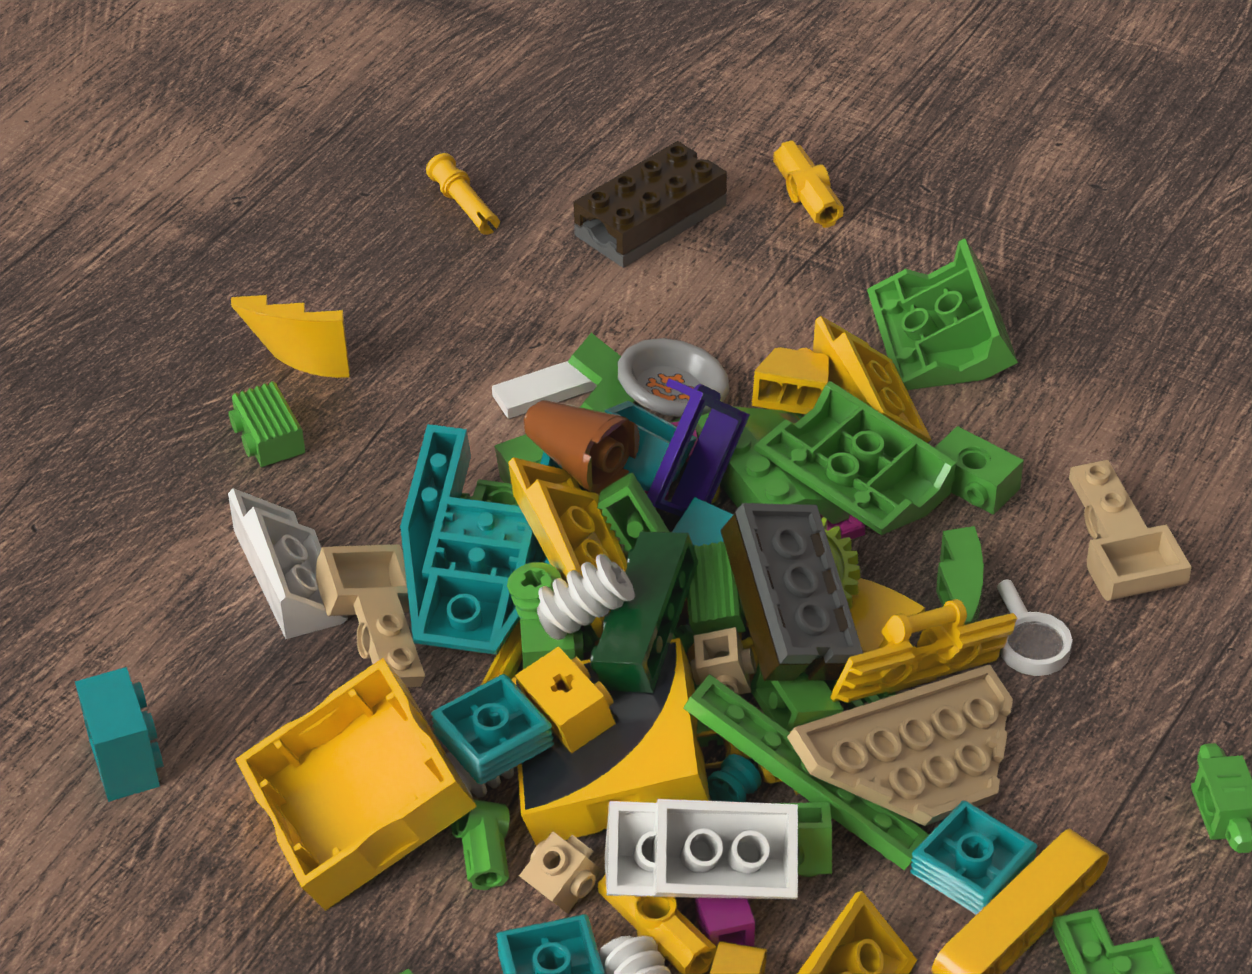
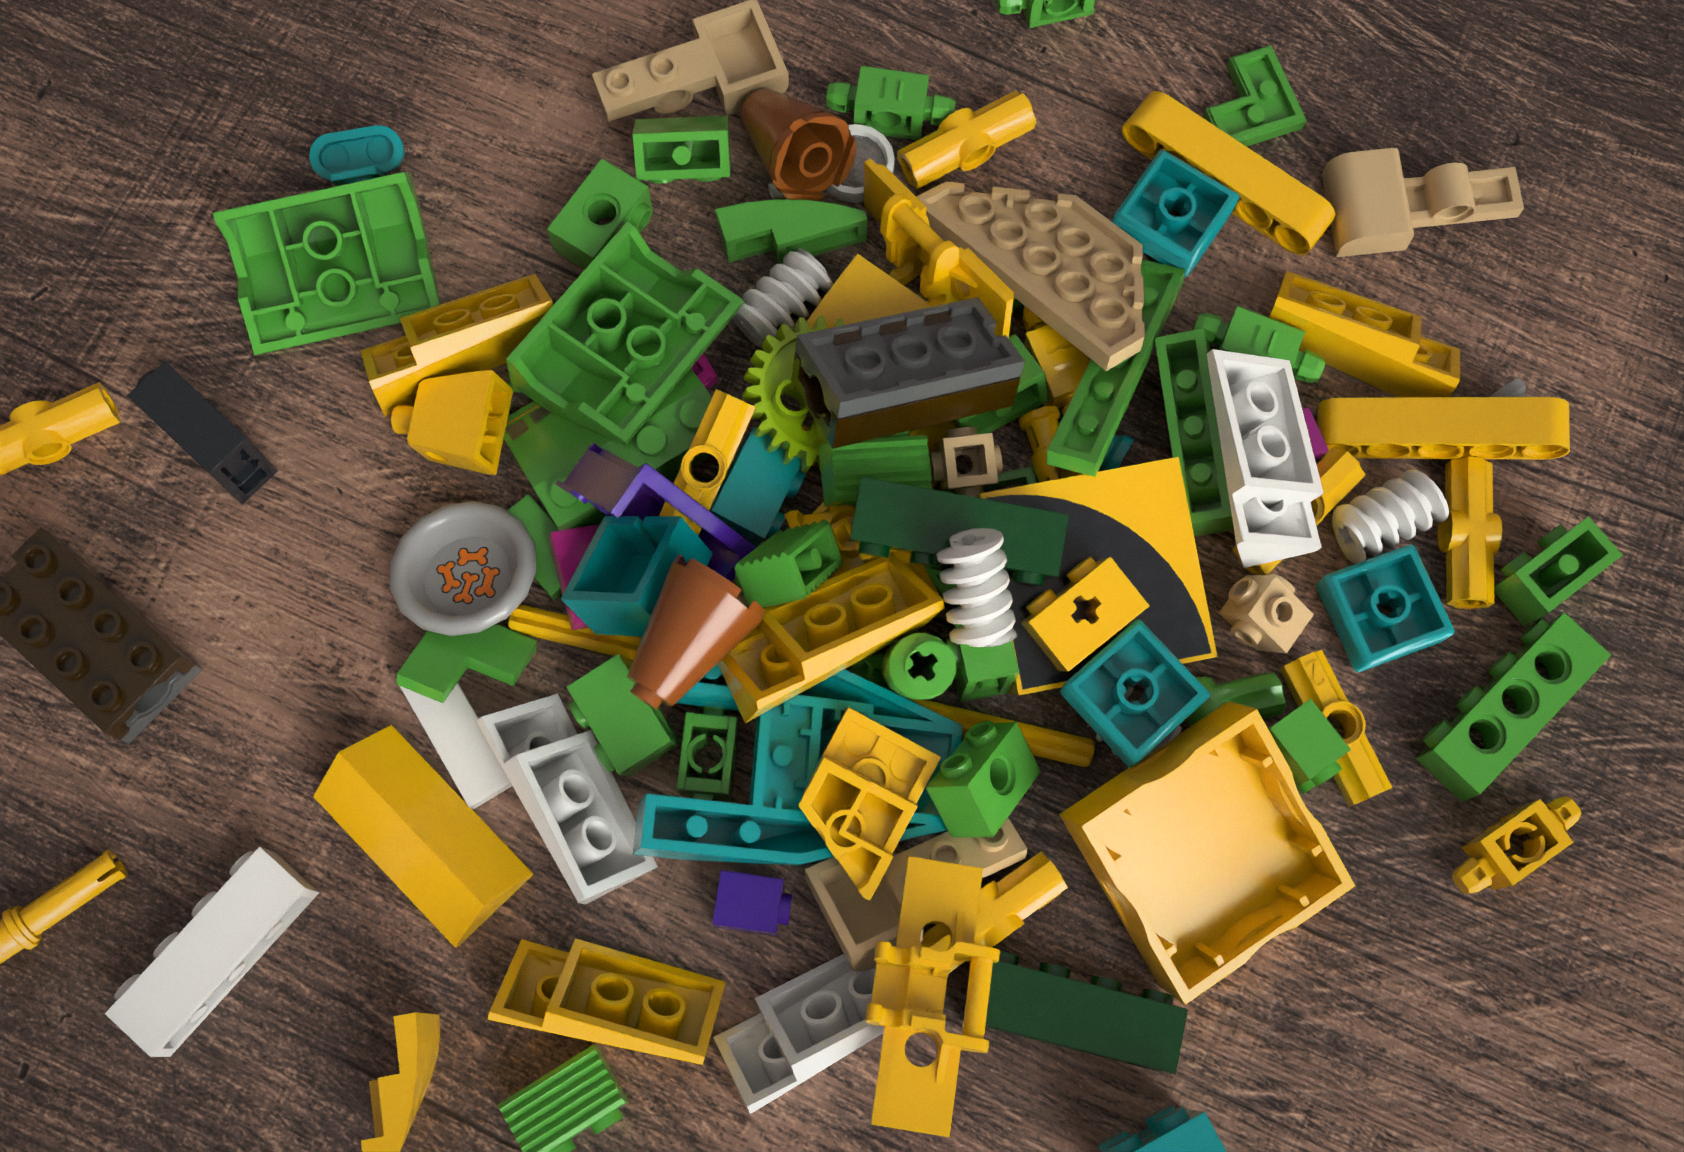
camera: 100 degrees left, 30 degrees up
none -> white brick [105,847,320,1057]
none -> black window [127,361,278,505]
none -> teal bracket [309,125,405,186]
none -> yellow slope [313,725,534,948]
none -> white slope [476,694,658,904]
none -> yellow slope [488,938,726,1065]
none -> bright green brick [632,116,731,184]
none -> yellow piece [659,389,756,536]
none -> dark purple brick [712,870,793,936]
none -> white piece [732,248,833,348]
none -> dark orange cone [741,88,857,201]
none -> yellow slope [798,707,941,901]
none -> bright green piece [826,66,956,140]
none -> yellow piece [865,856,1000,1137]
none -> yellow piece [897,90,1036,189]
none -> yellow piece [921,851,1068,974]
none -> bright green brick [926,721,1041,837]
none -> dark green brick [960,951,1188,1074]
none -> bright green piece [1192,306,1326,383]
none -> bright green brick [1268,699,1351,795]
none -> yellow piece [1279,650,1393,807]

